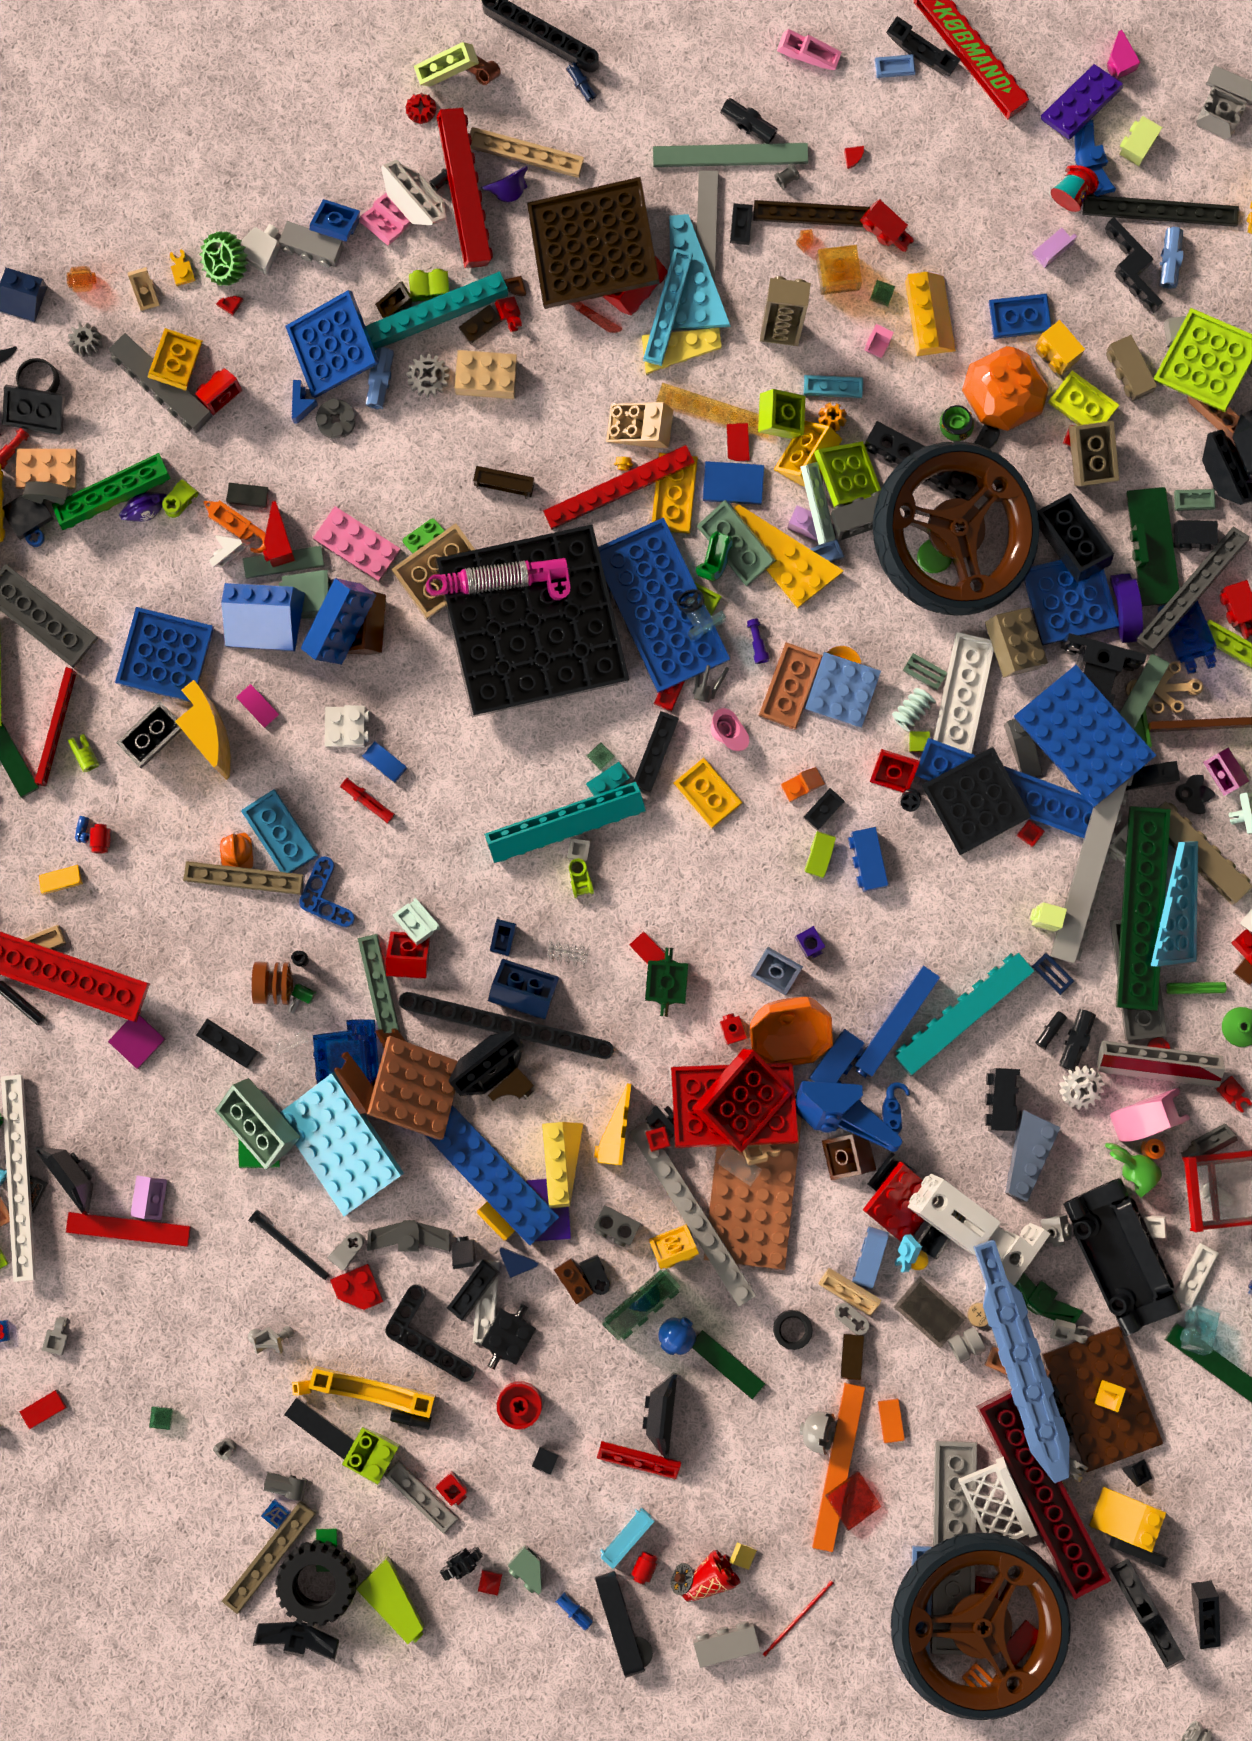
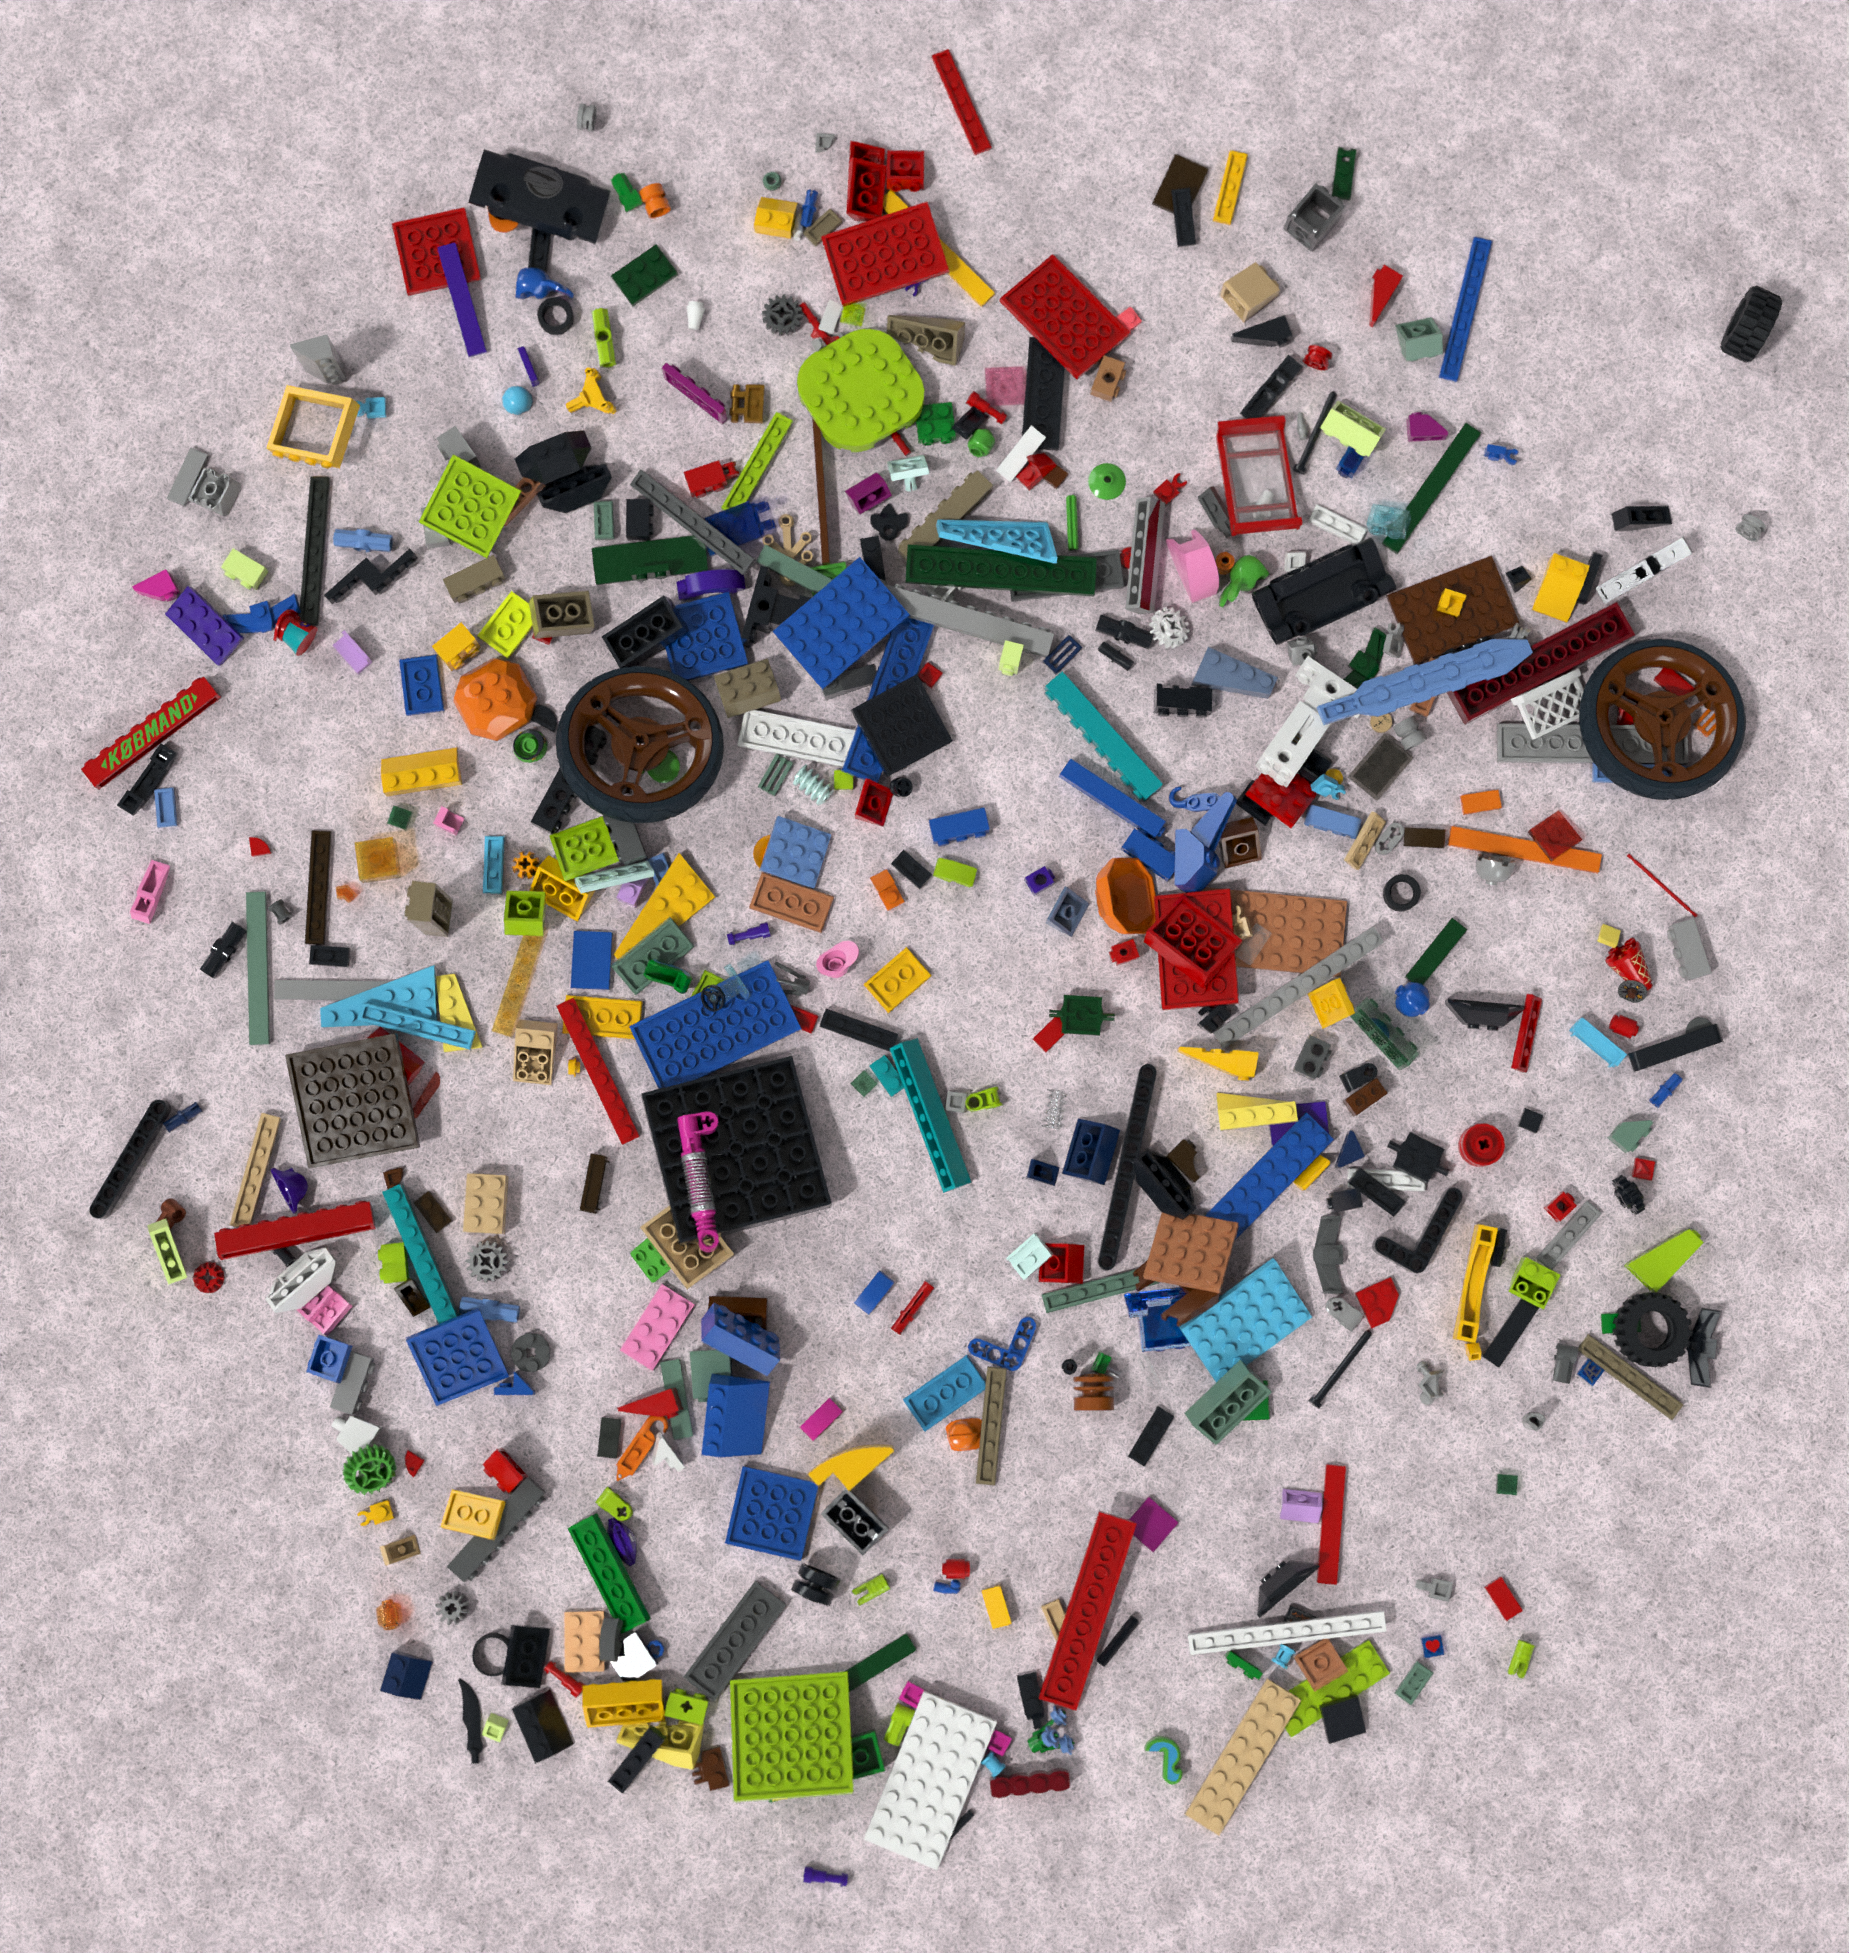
camera: 90 degrees left, 0 degrees up
red tile [35,667,77,787] -> none
white plate [325,705,369,747] -> none
red plate [495,296,522,332] -> none
red tile [645,1126,671,1152] -> none
red sticker [727,423,750,461] -> none
red brick [860,199,914,252] -> none
none -> black wheel [791,1563,841,1606]

